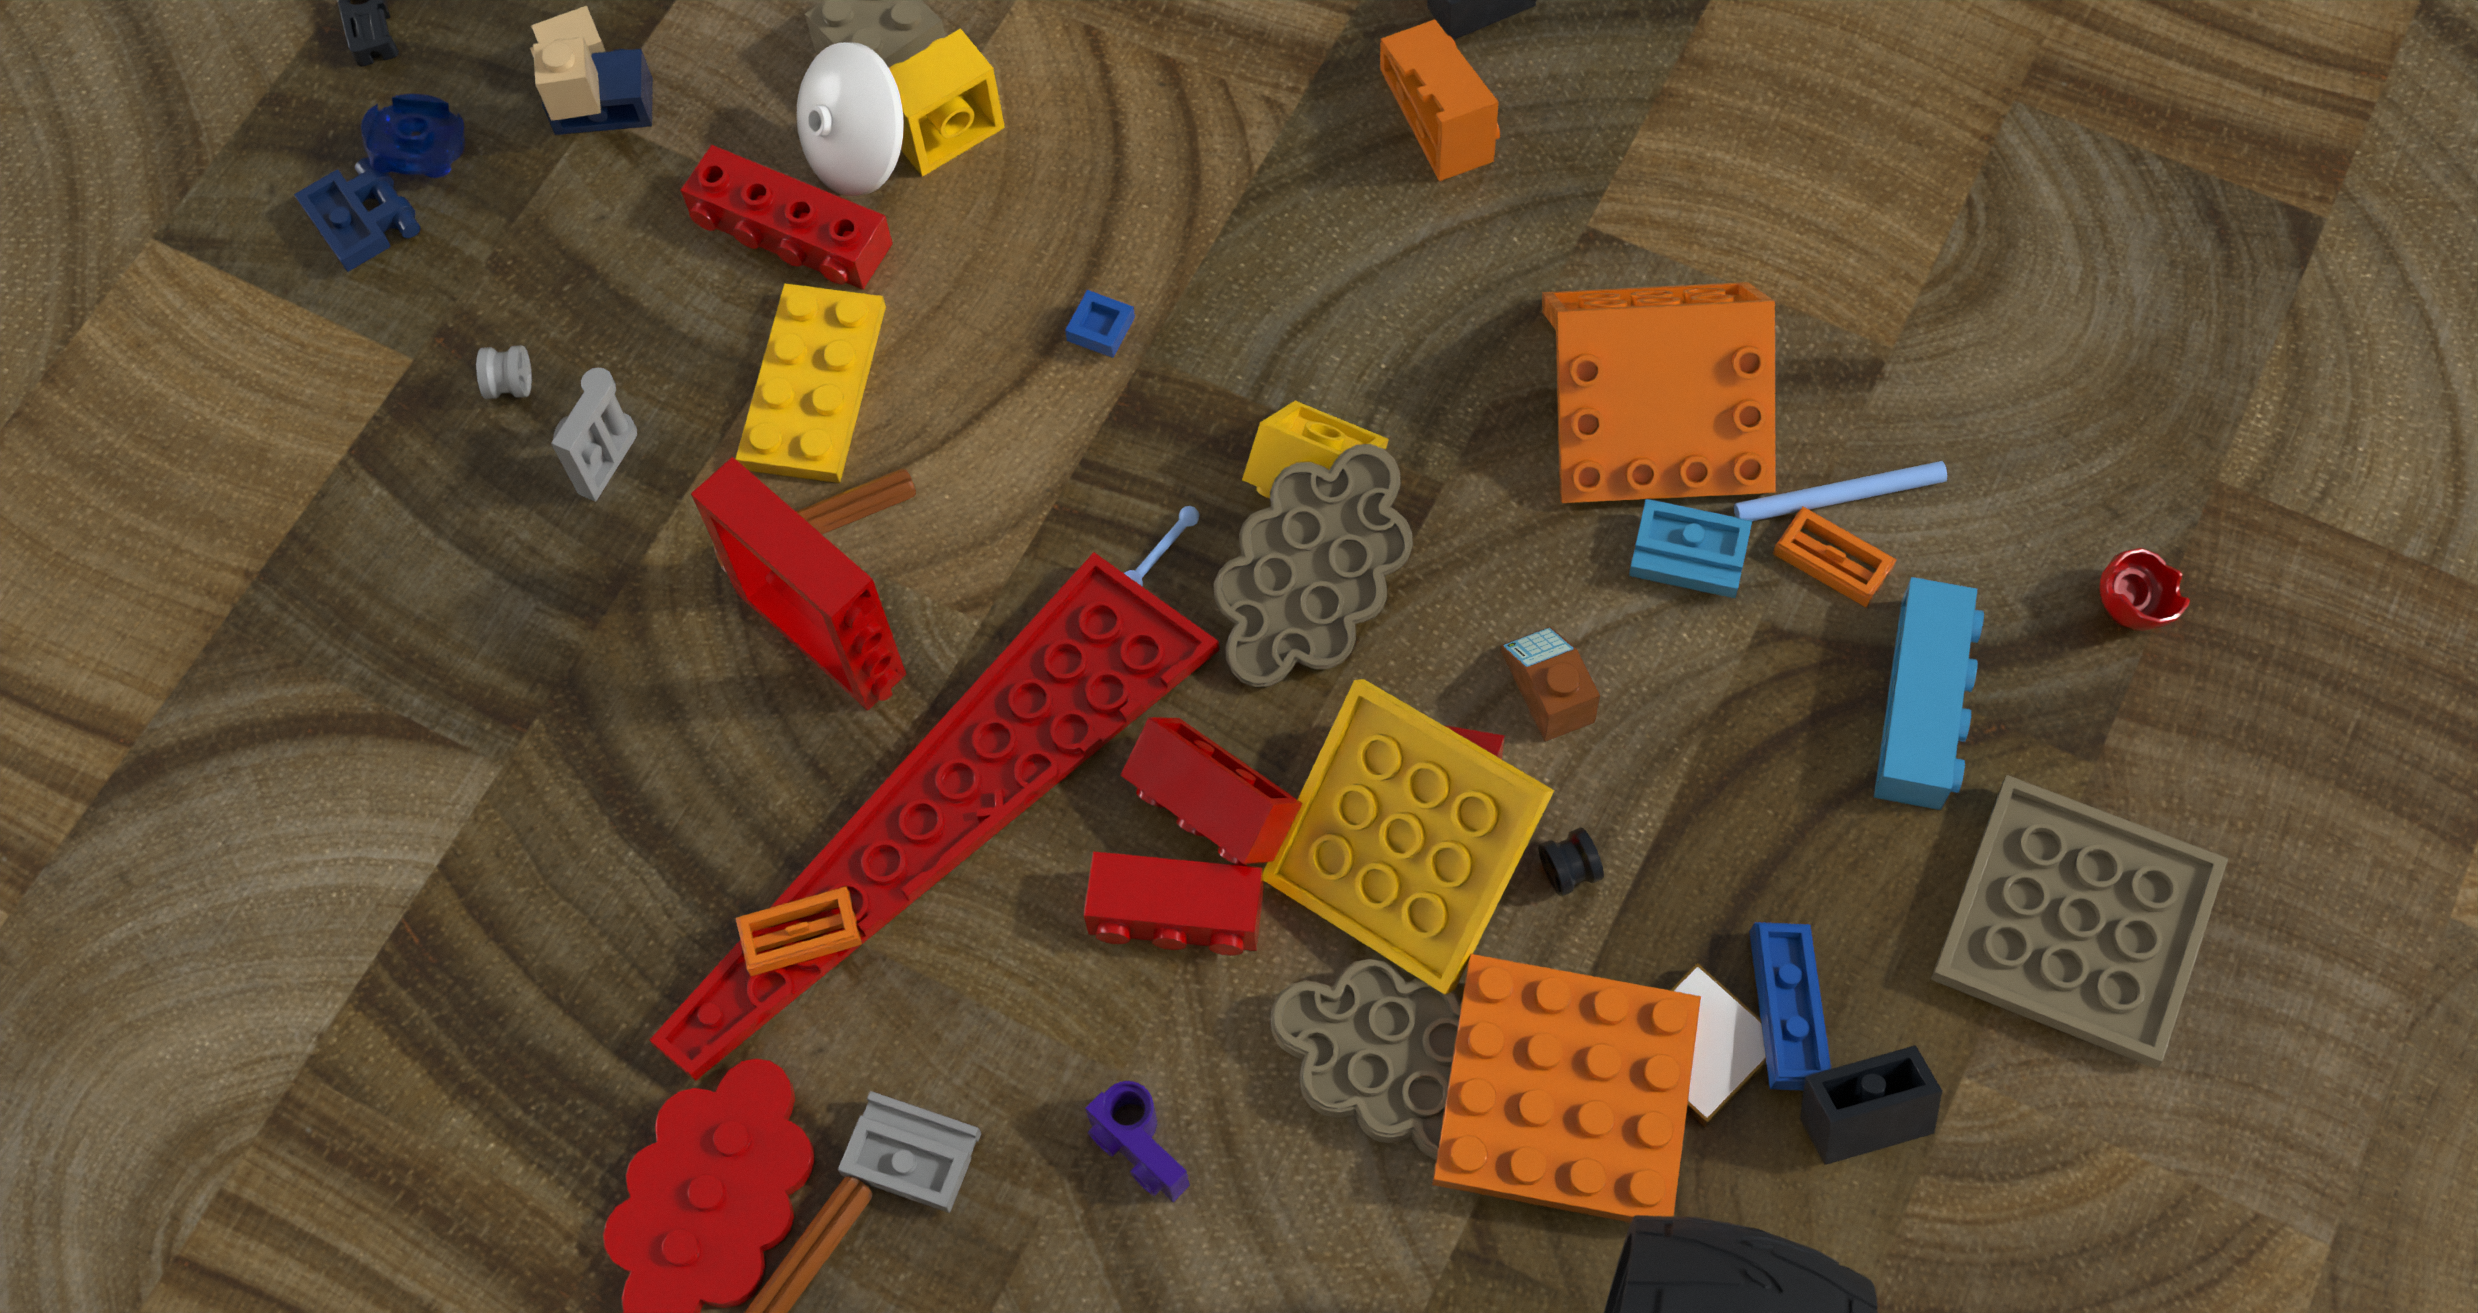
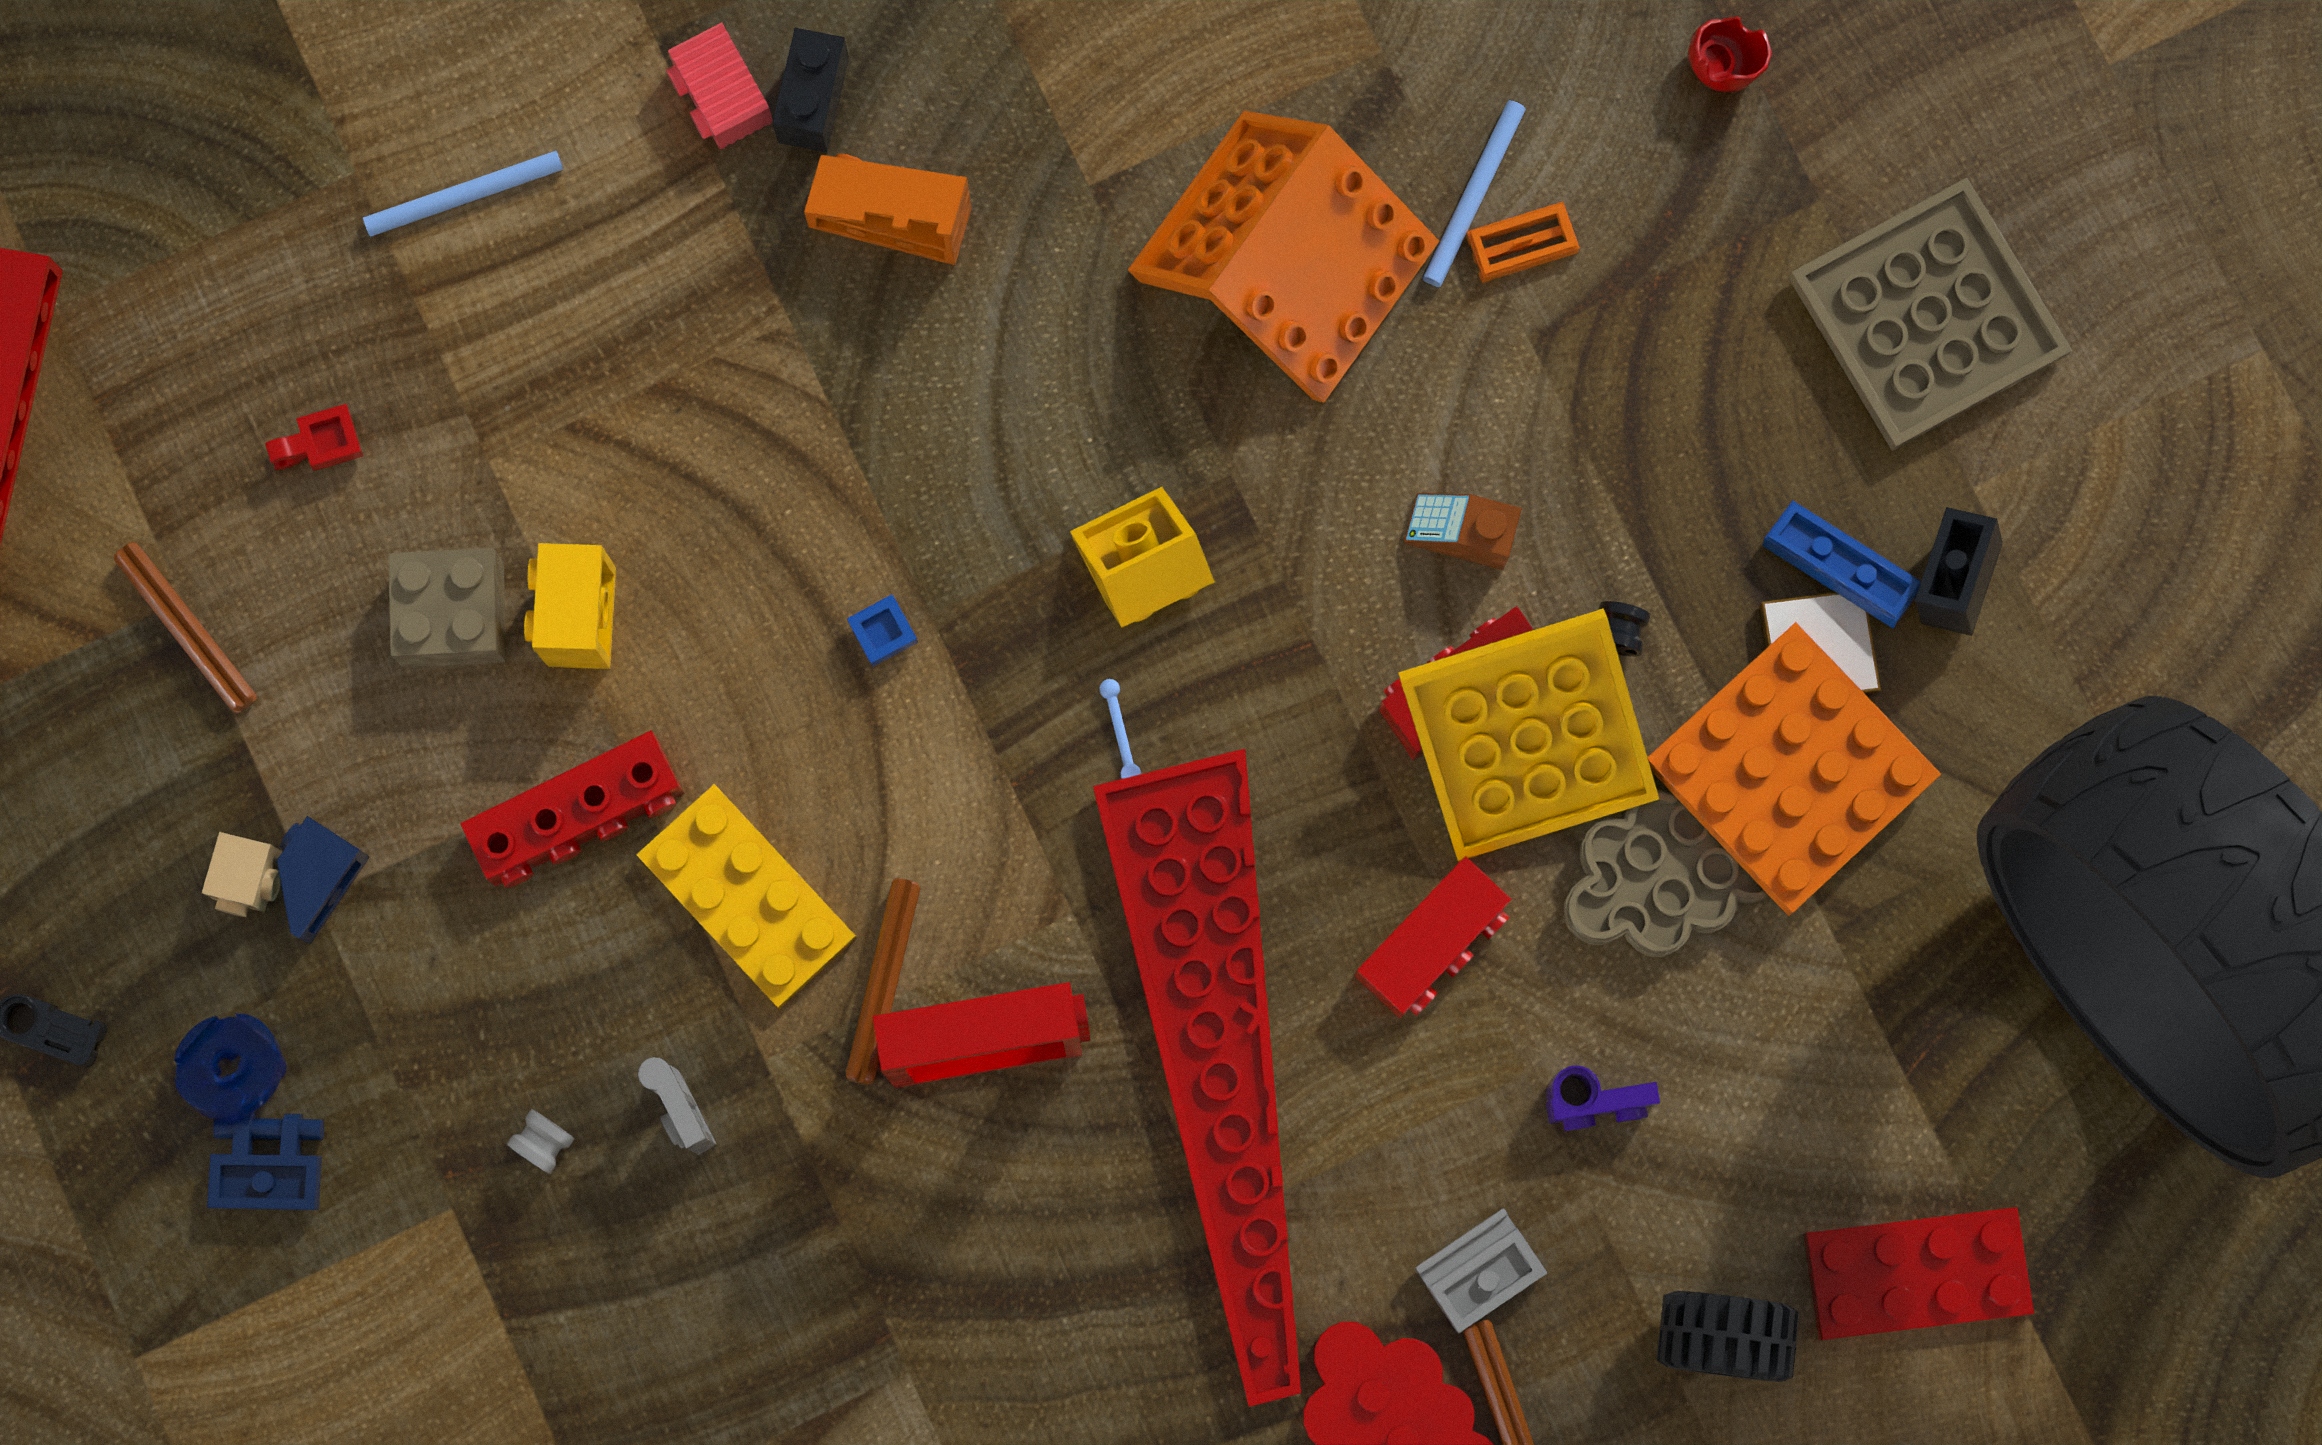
camera: 60 degrees left, 15 degrees up
tan brick [533,37,601,121] -> none
orange tile [736,887,862,976] -> none
white dish [797,42,904,196] -> none
red brick [1120,717,1303,866] -> none
dark tan plate [1214,444,1413,687] -> none
dark azure plate [1629,499,1752,599] -> none
dark azure brick [1874,577,1984,810] -> none

